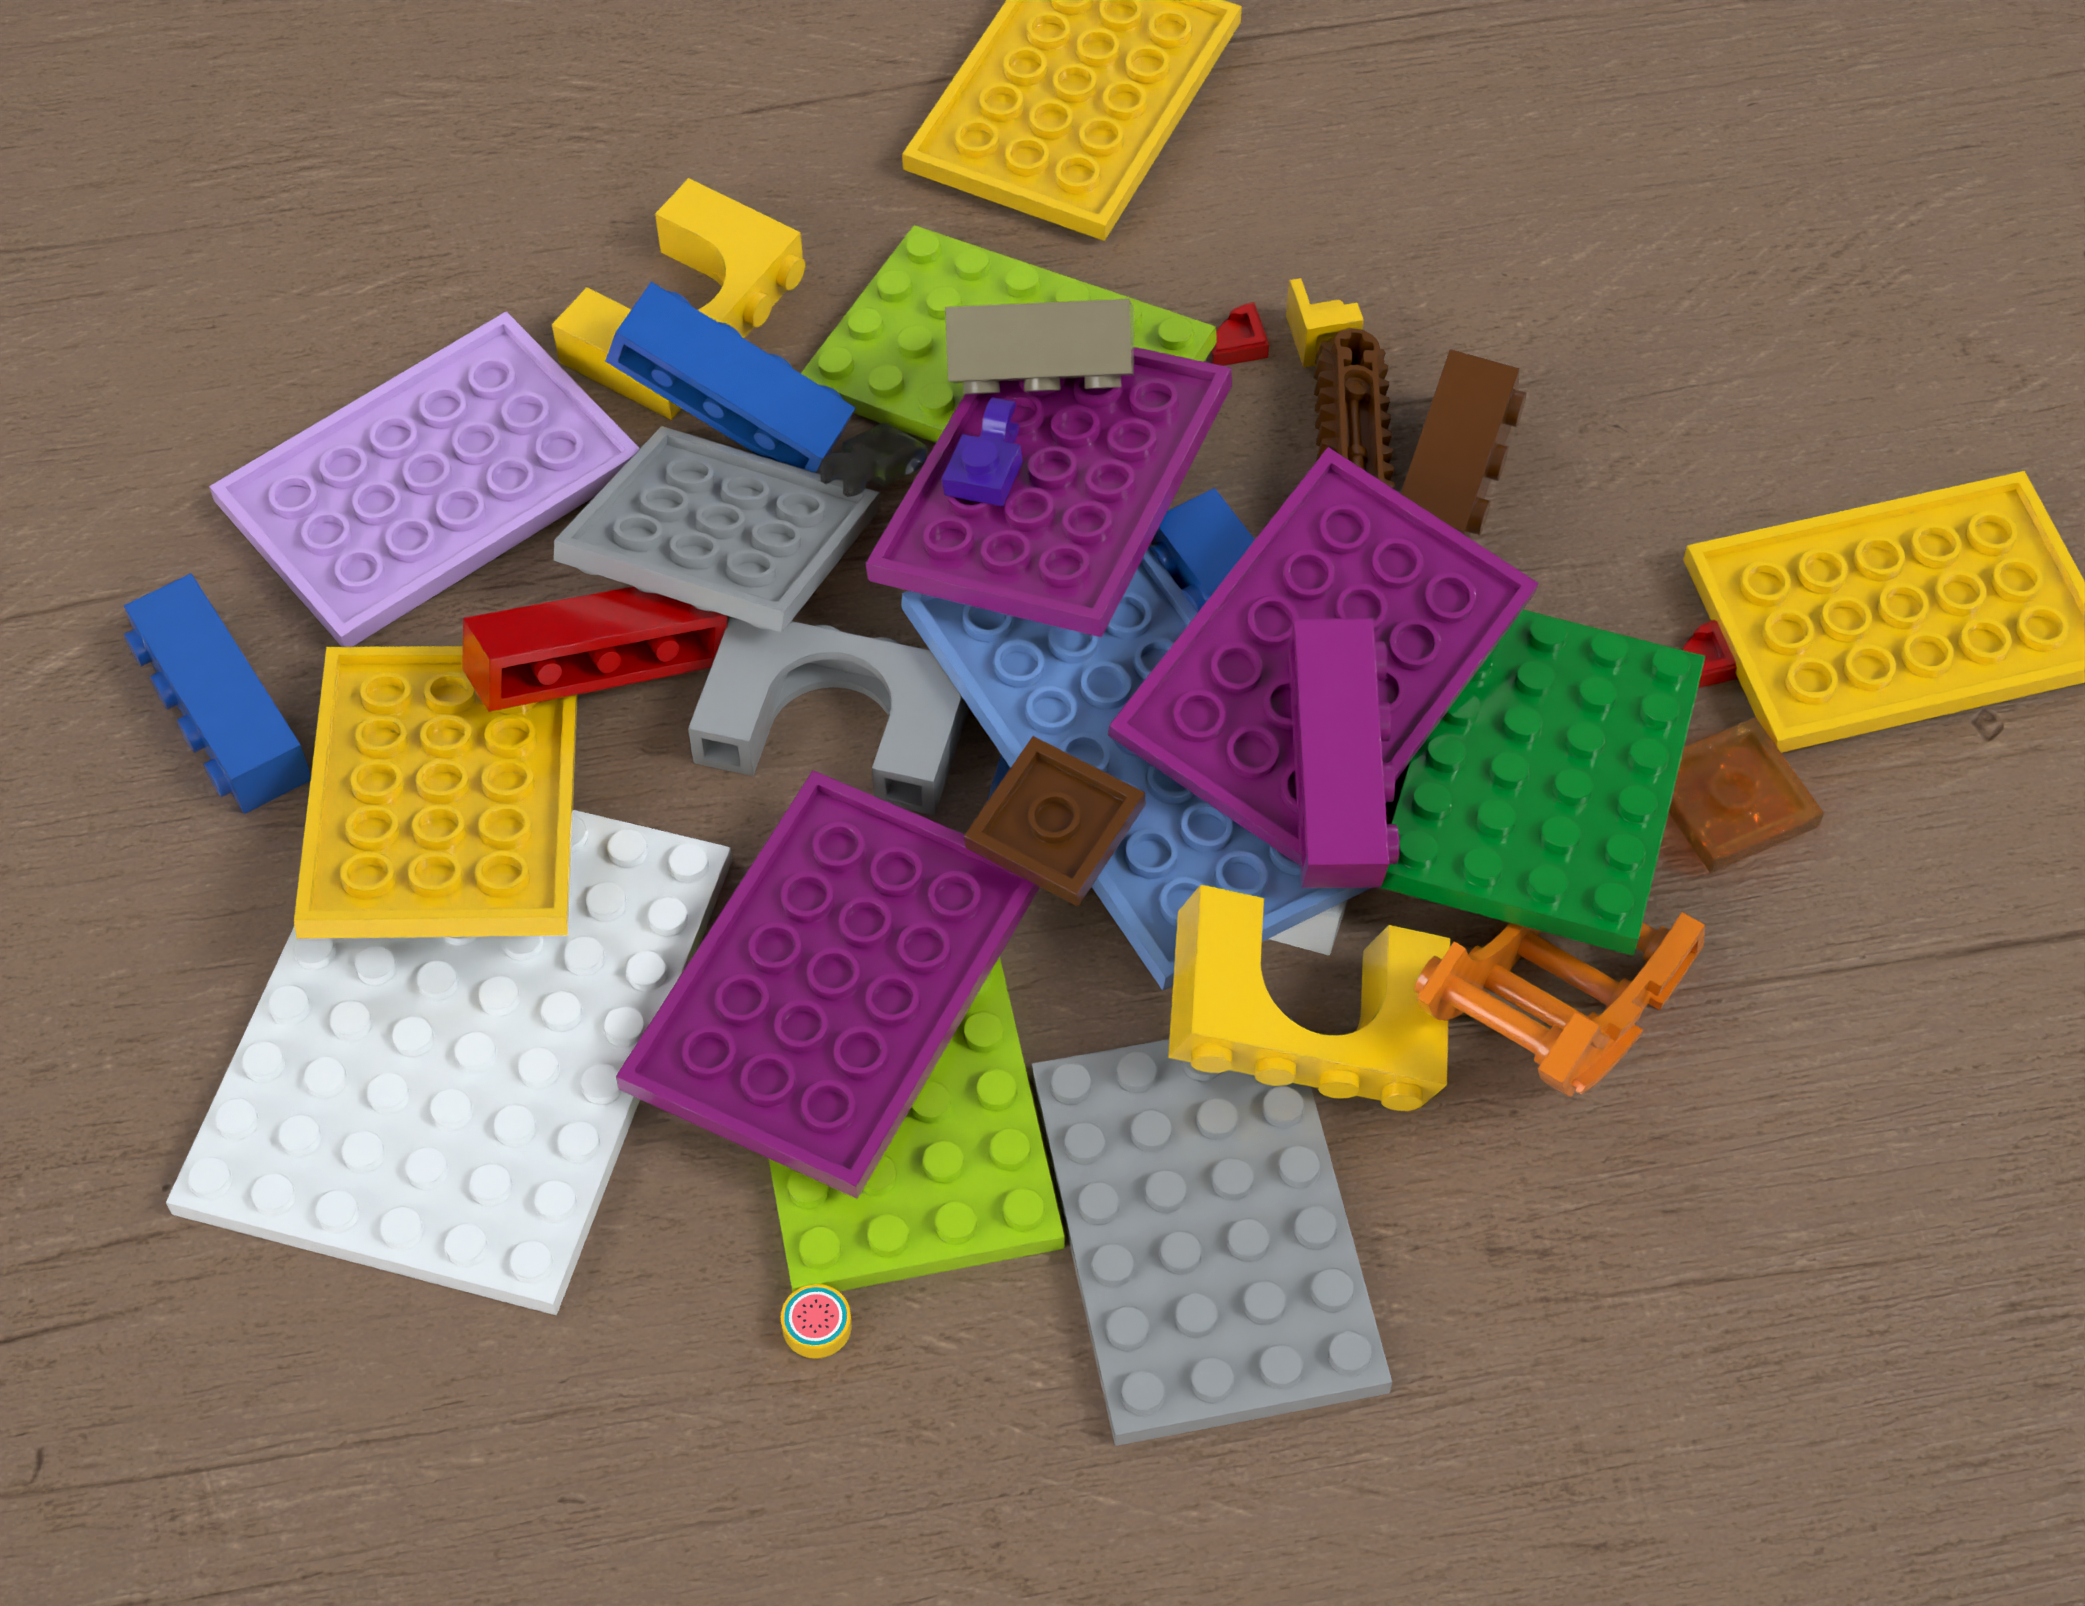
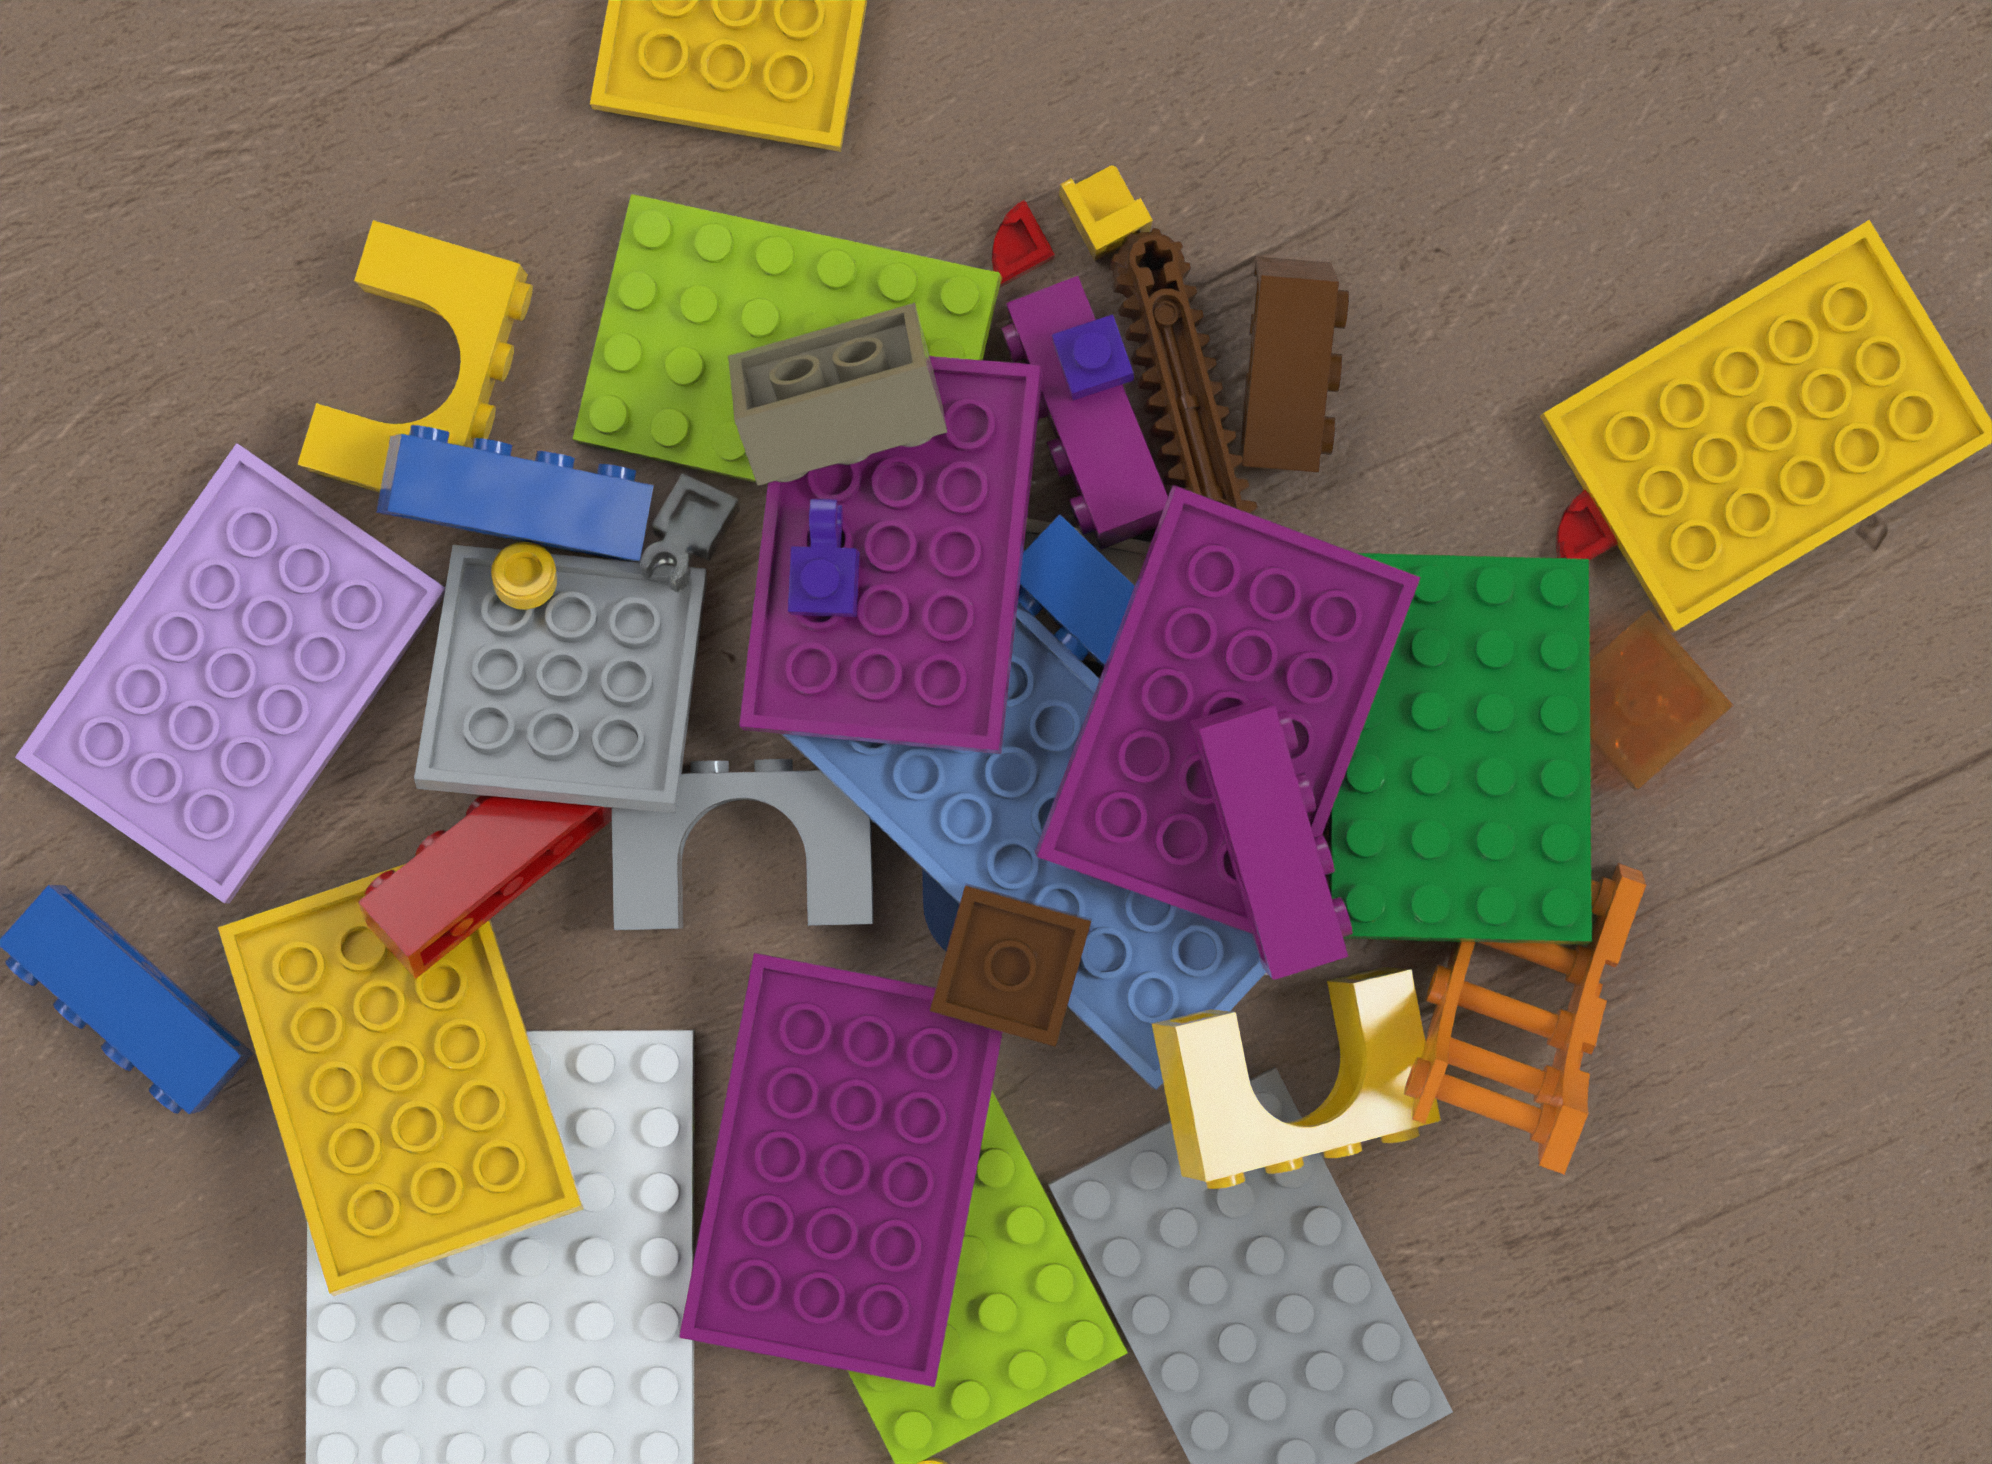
camera: 20 degrees left, 30 degrees up
none -> yellow tile [491,542,557,609]
none -> magenta brick [1000,276,1168,550]
none -> dark purple plate [1052,314,1134,401]

